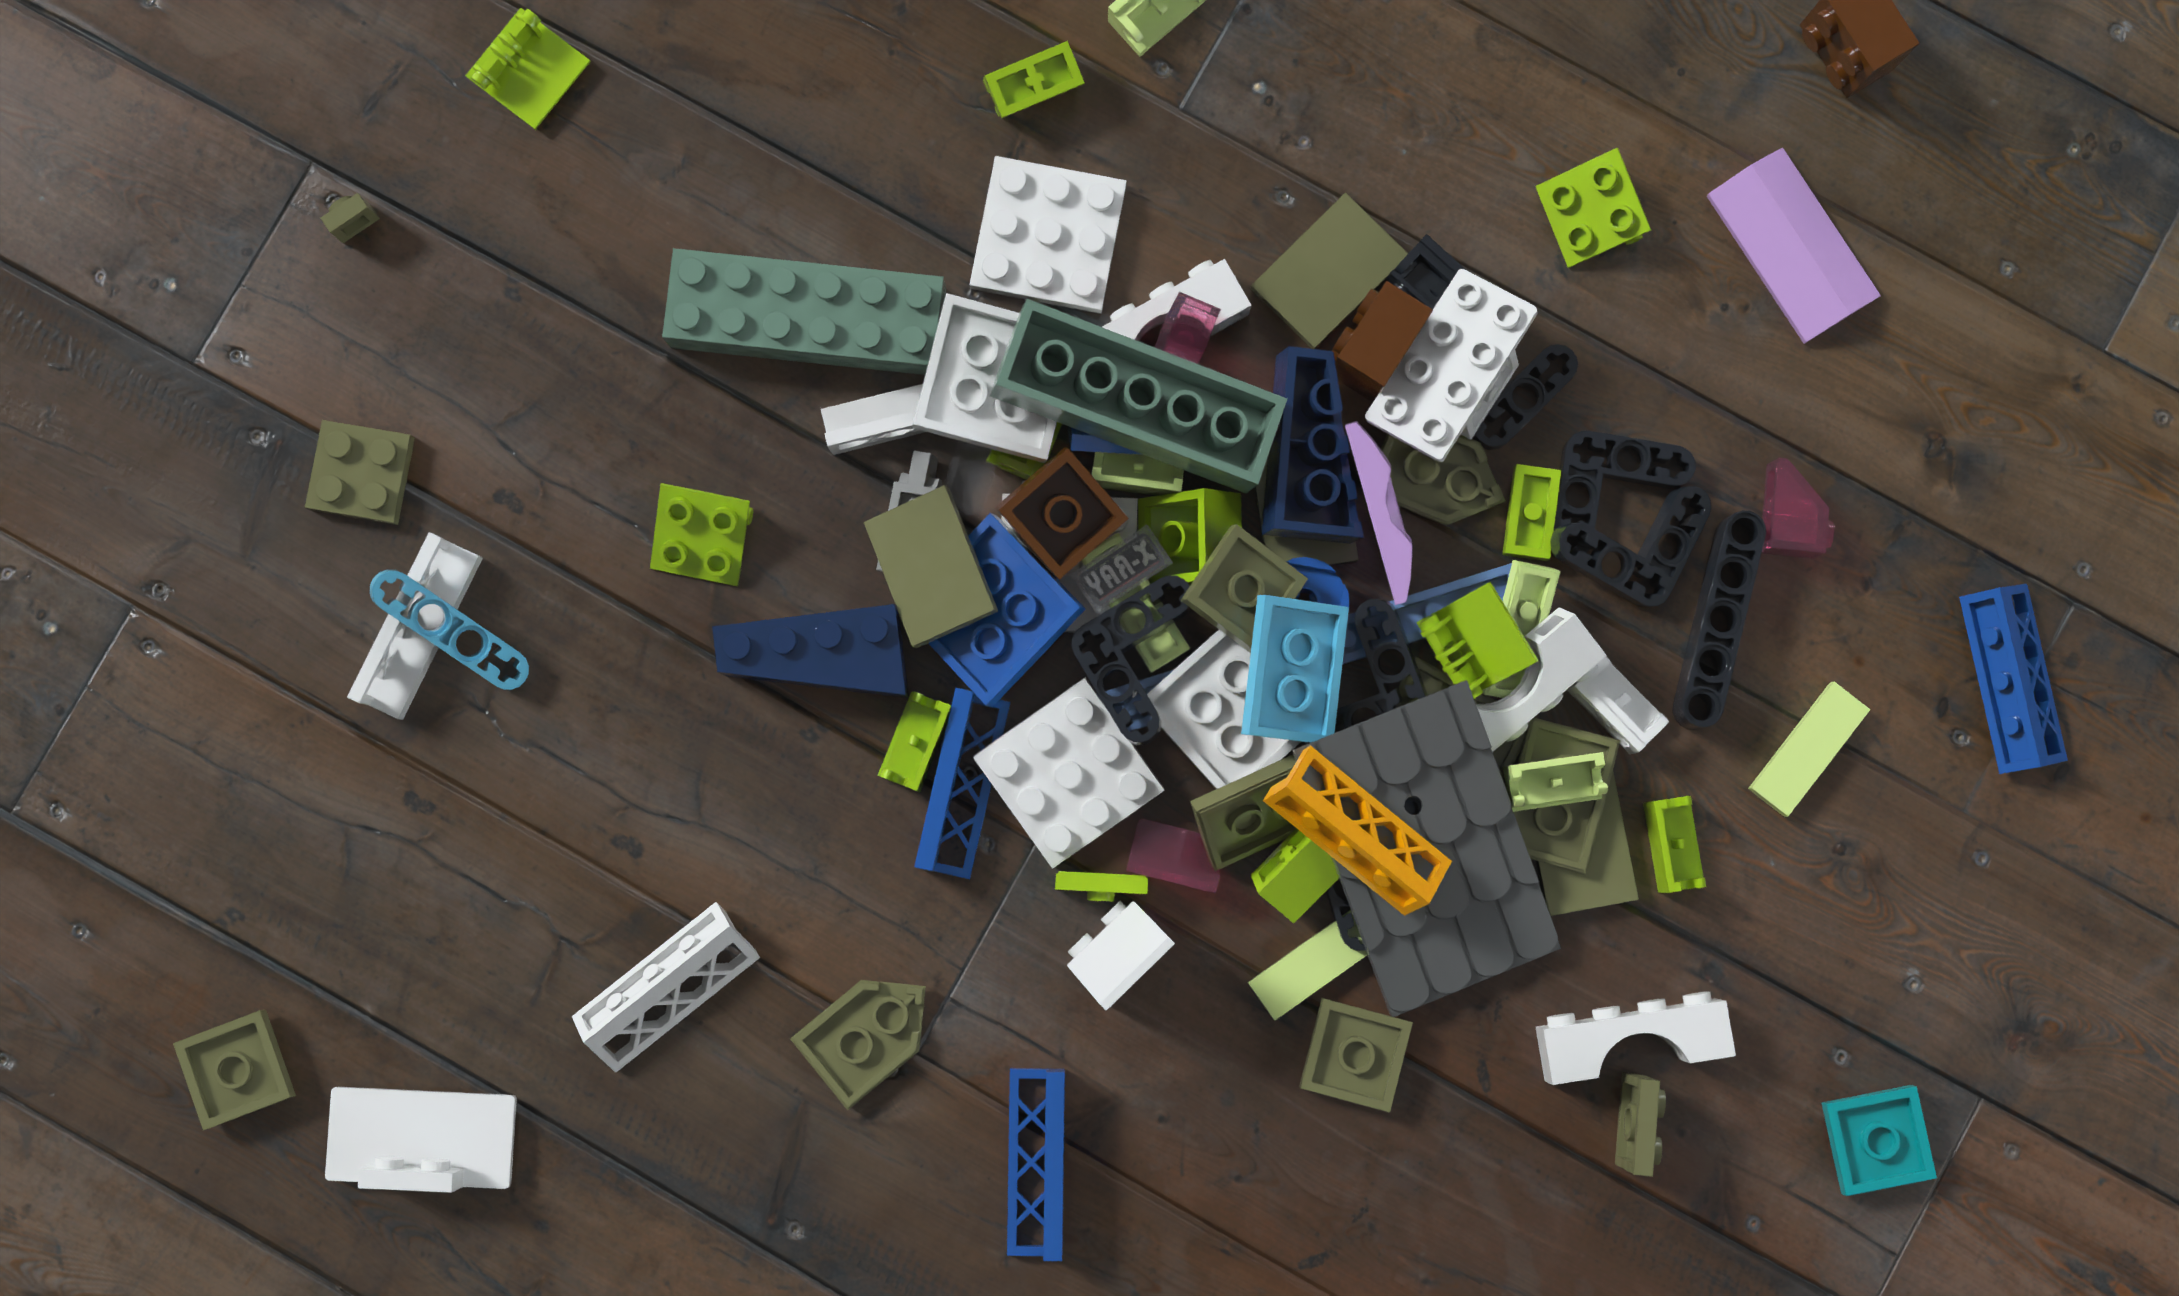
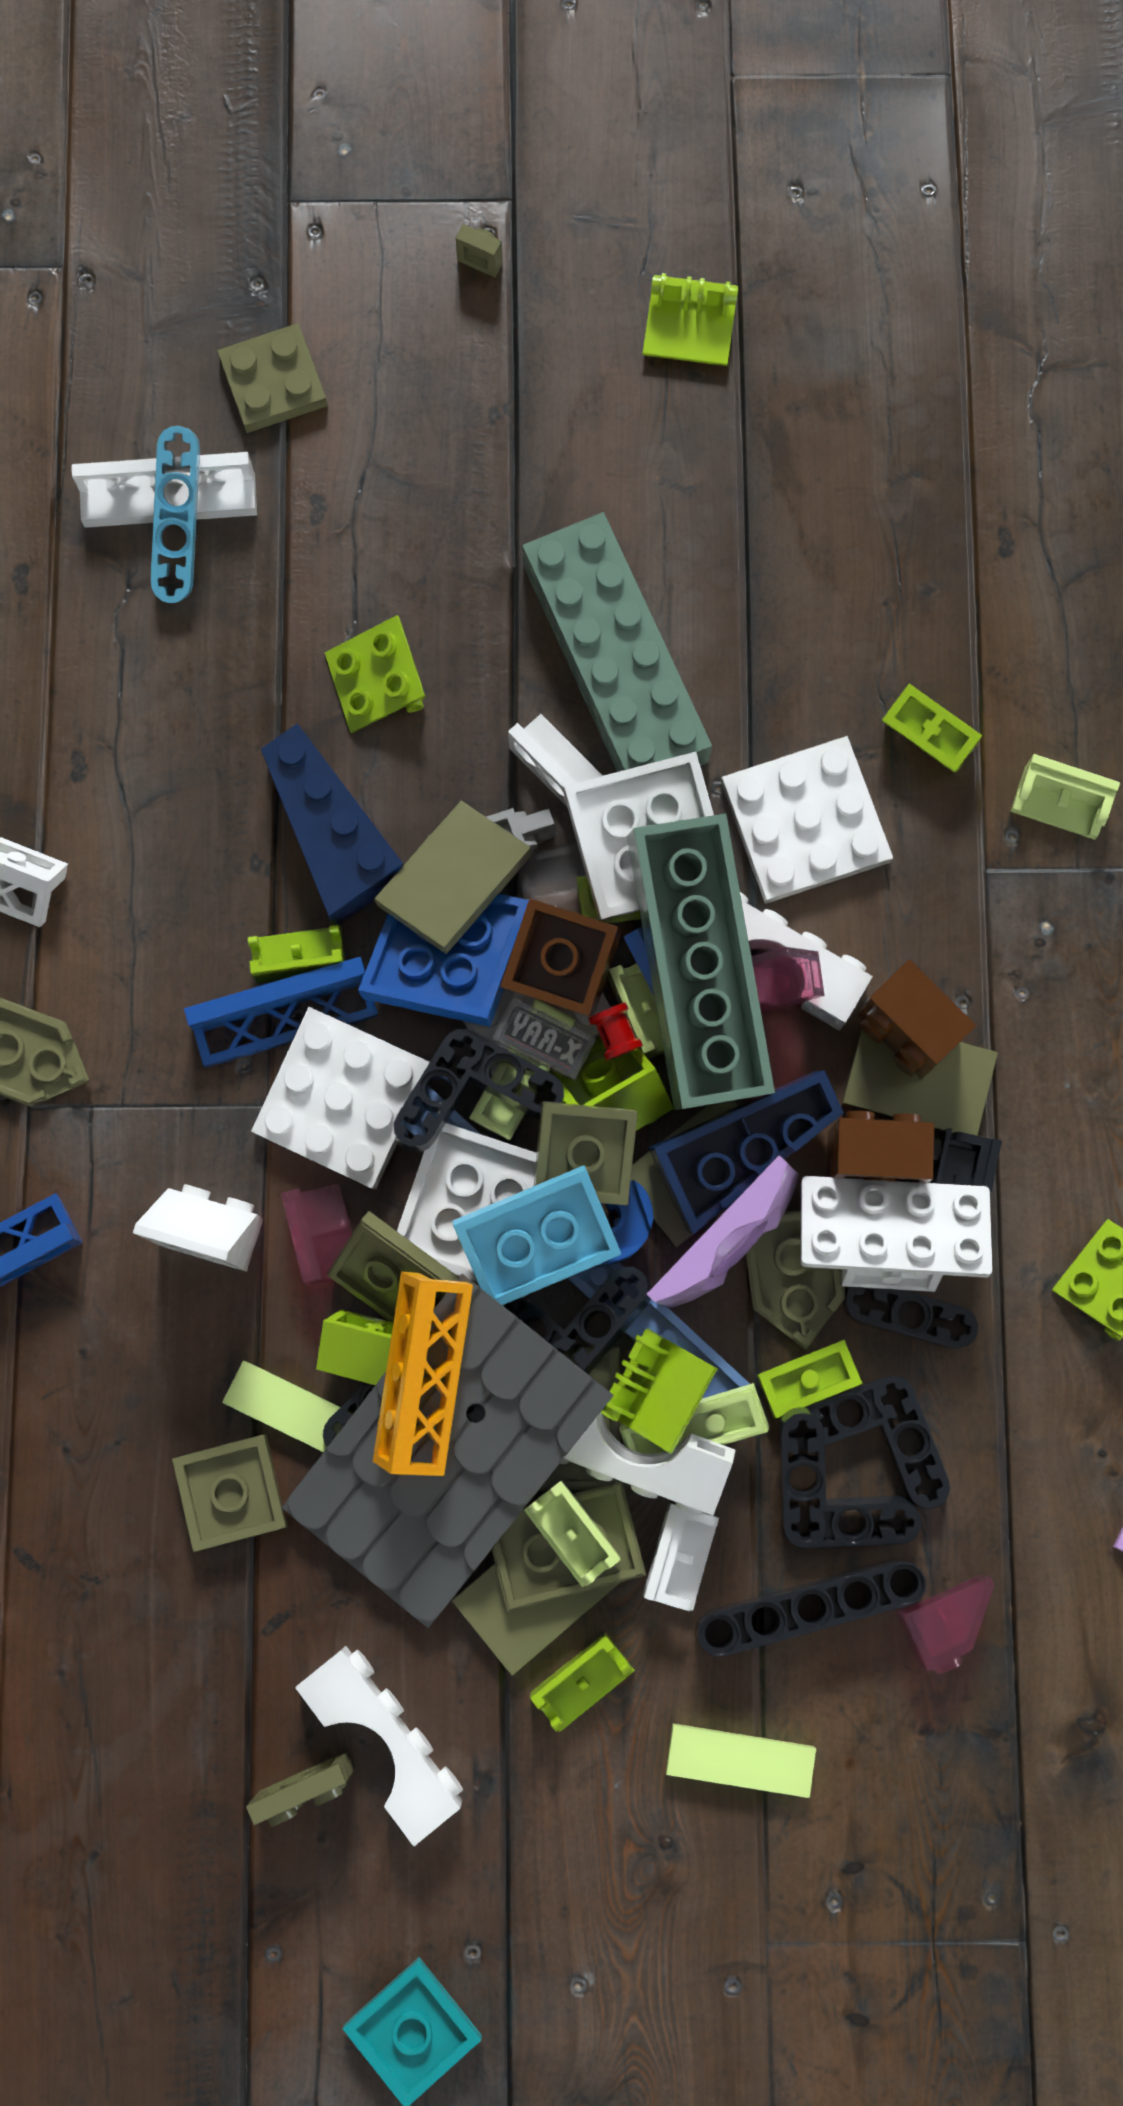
camera: 60 degrees right, 5 degrees down
lime plate [1055,871,1148,902] -> none
blue fence [1959,584,2068,774] -> none
none -> red bush [588,1003,643,1061]
none -> reddish brown brick [857,959,977,1080]

